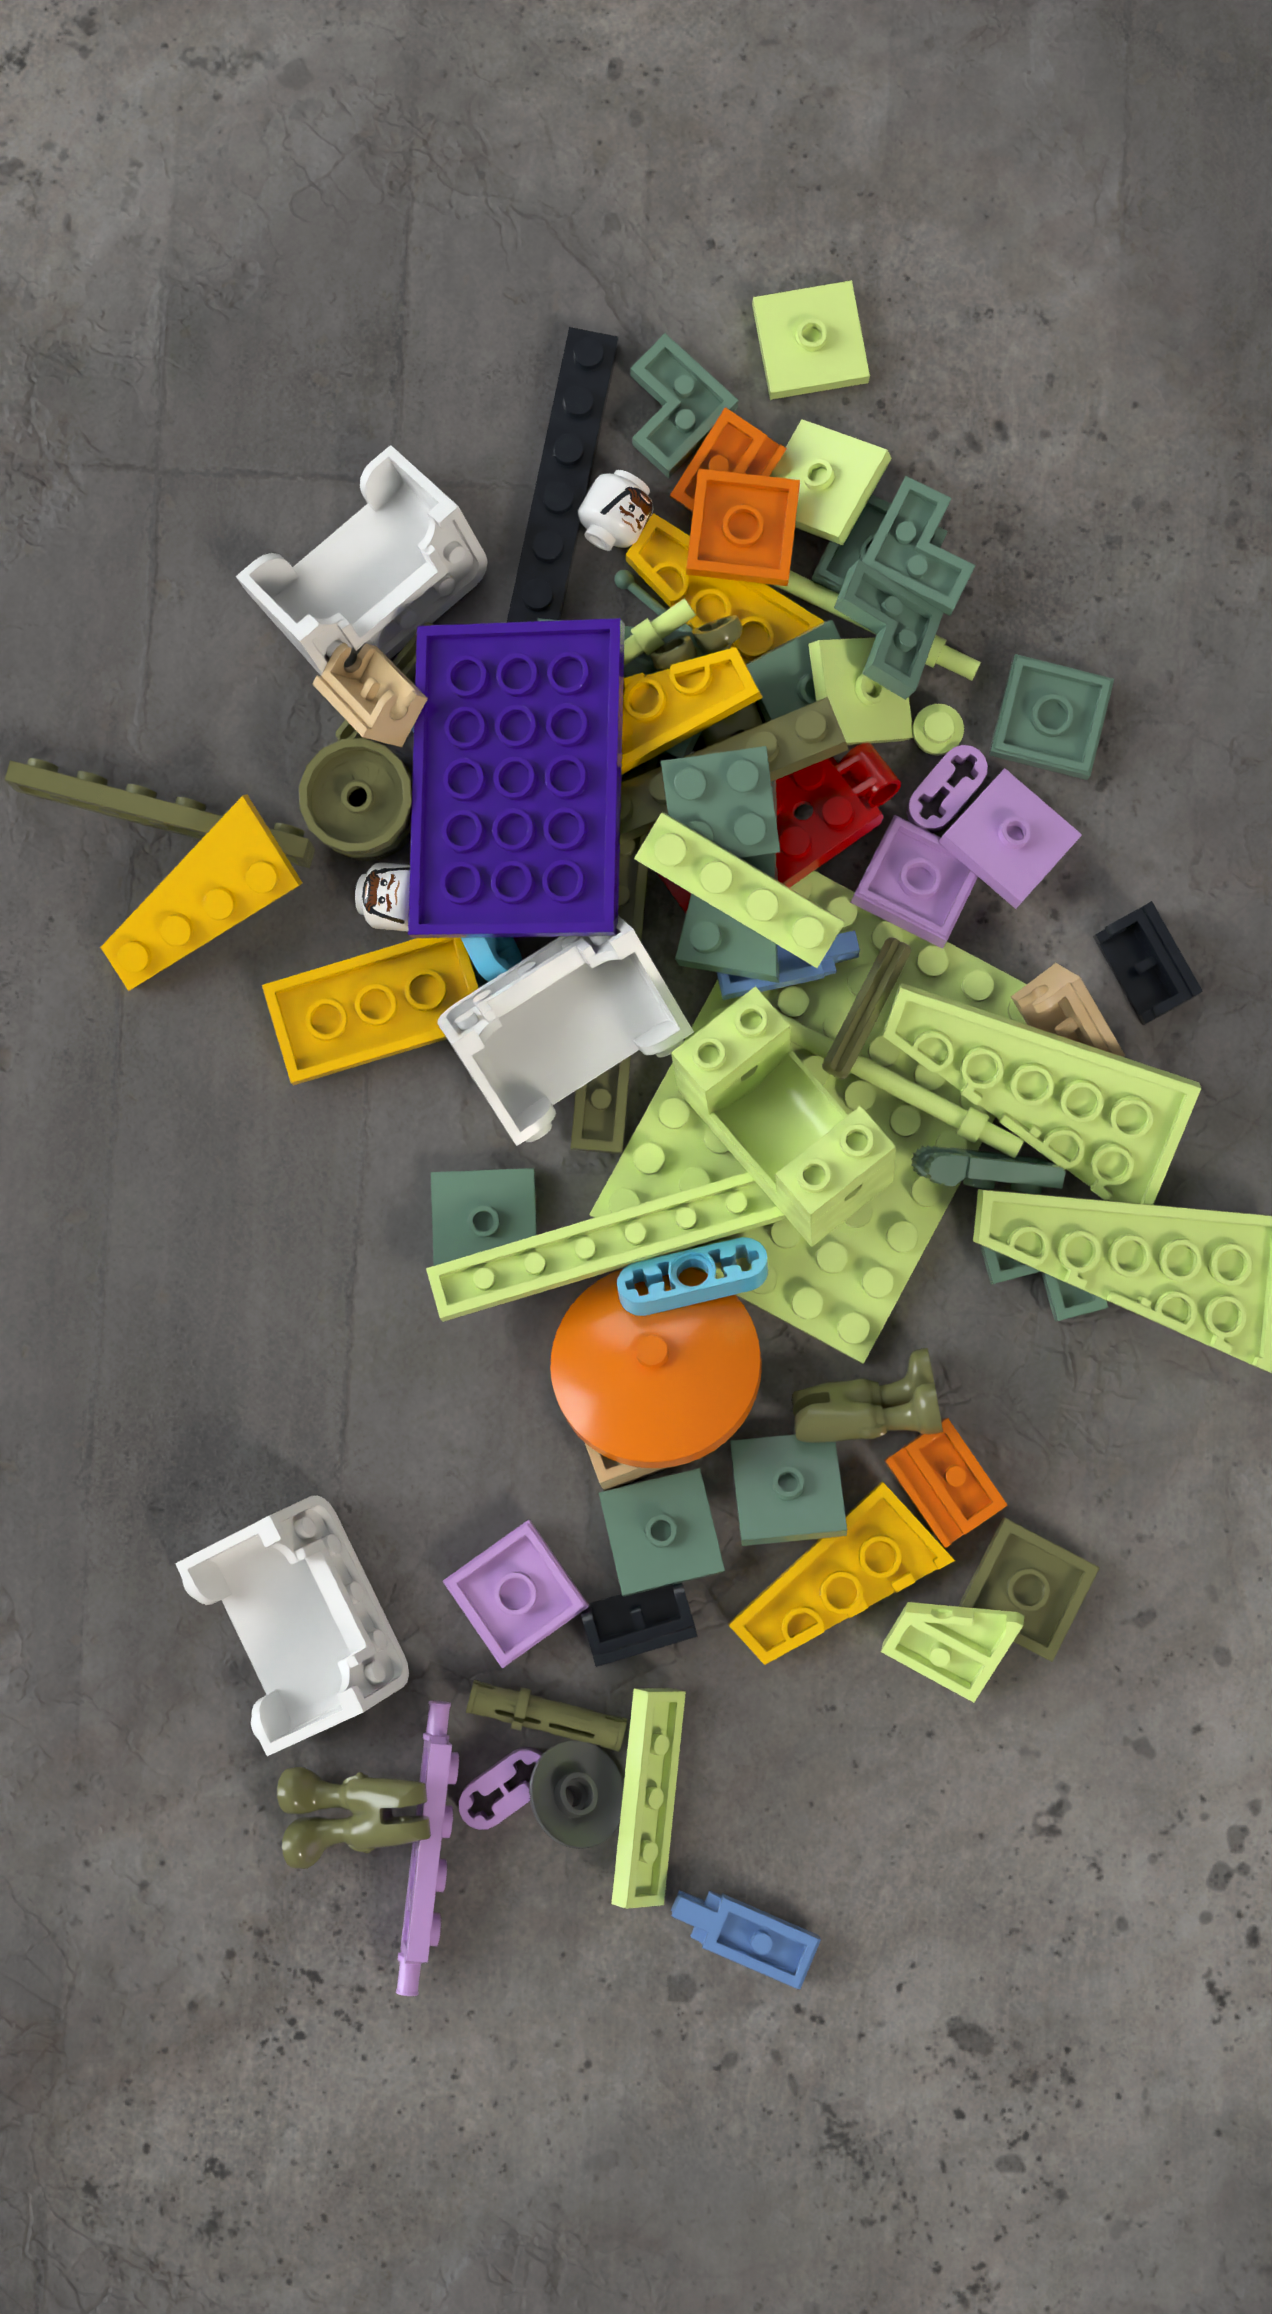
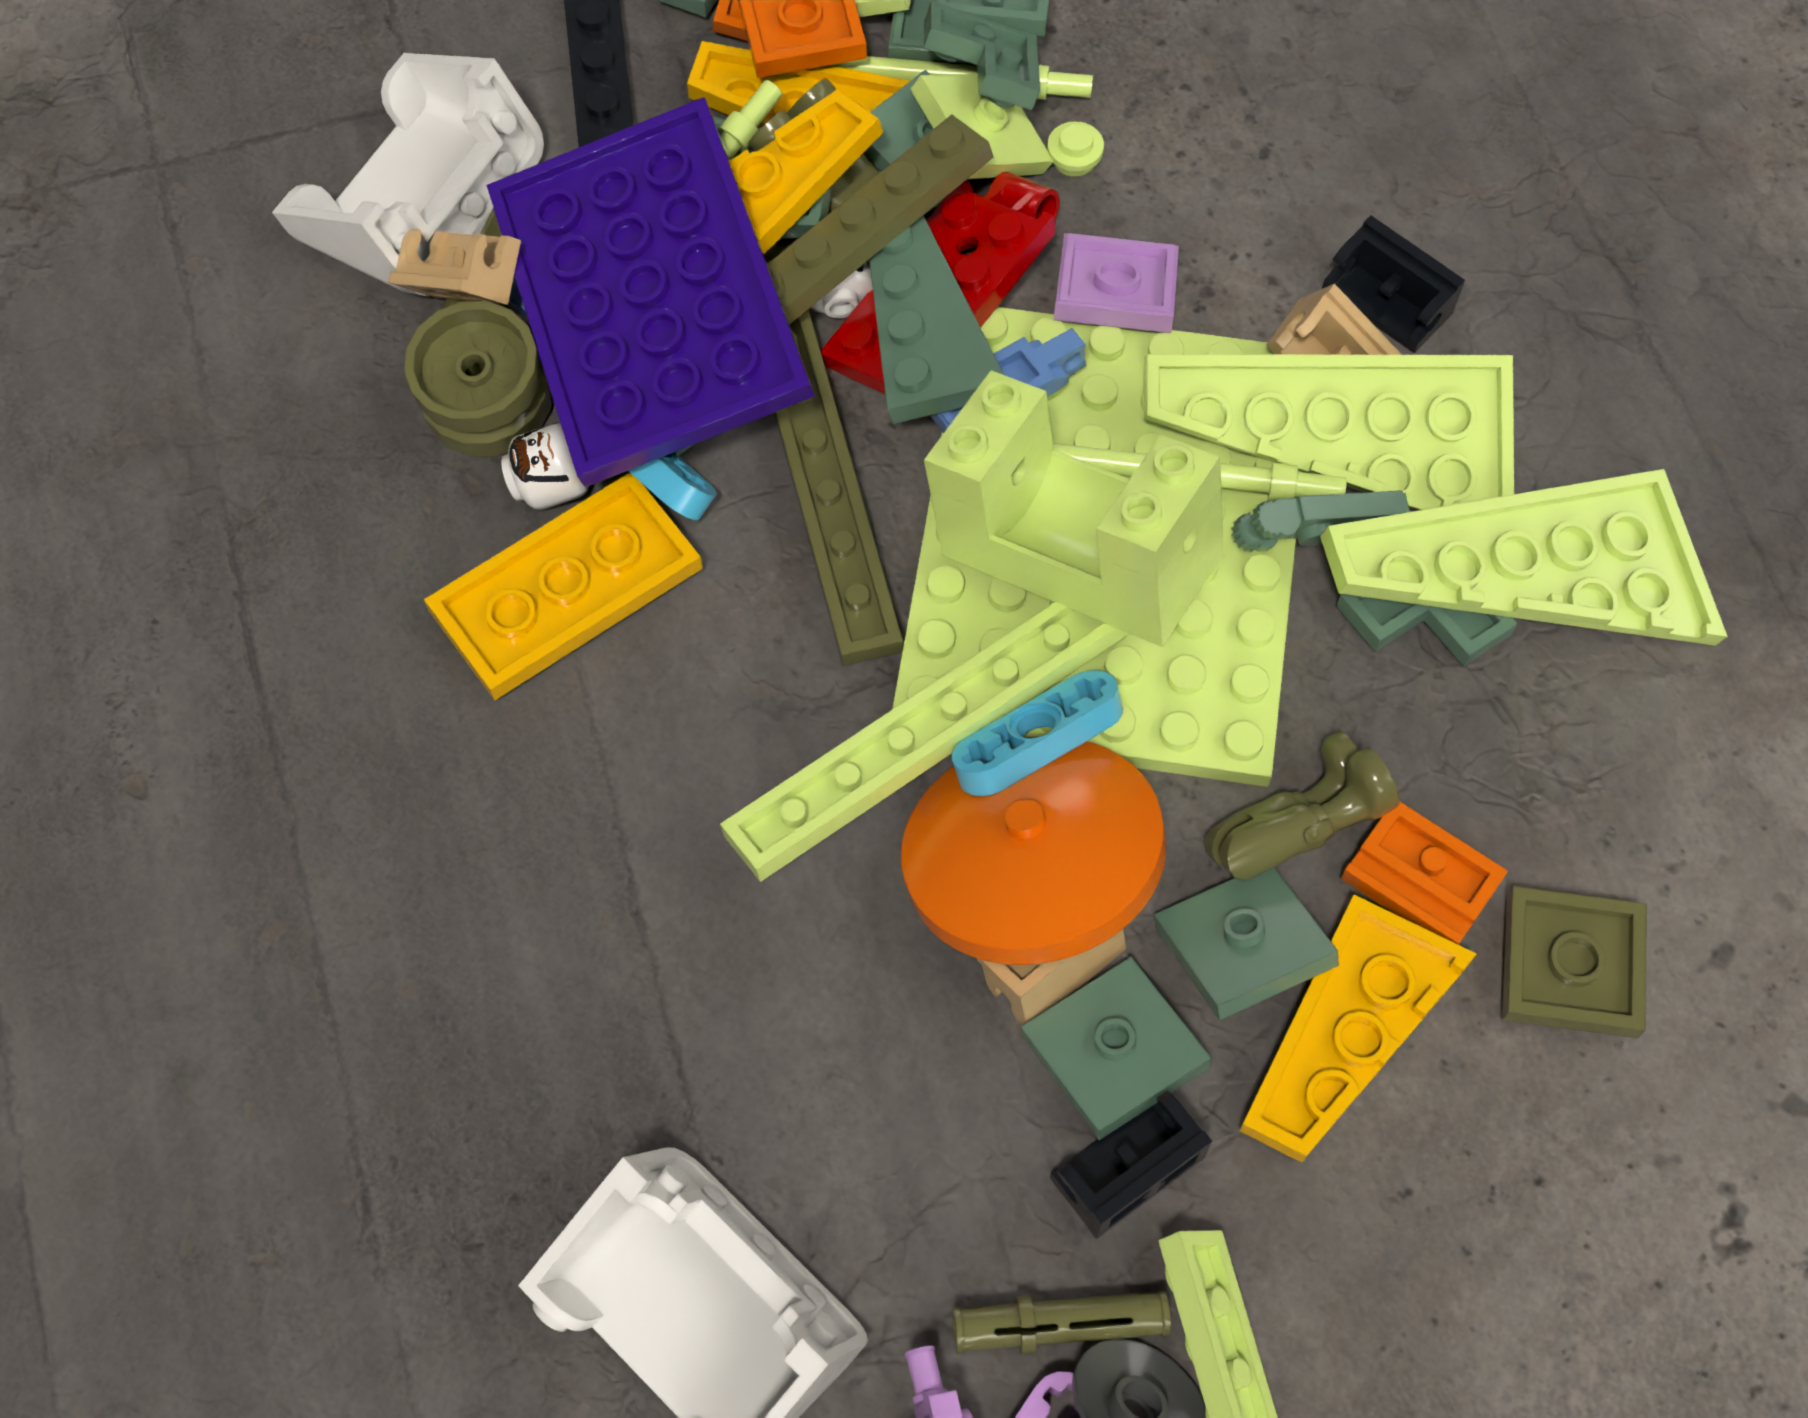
camera: 20 degrees left, 20 degrees down
olive plate [4,758,315,869] -> none
yellow wing [100,794,303,991] -> none
sand green plate [431,1168,537,1266] -> none
white windscreen [438,916,694,1146] -> none
lavender plate [443,1520,589,1668] -> none
white head [578,470,654,551] -> none
yellowish green plate [634,812,845,968] -> none
sand green plate [661,746,780,858] -> none
olive axle [822,938,911,1079] -> none
yellowish green wing [881,1602,1025,1703] -> none
lavender beam [906,745,988,833] -> none
lavender plate [939,768,1082,909] -> none
sand green plate [989,654,1114,780] -> none

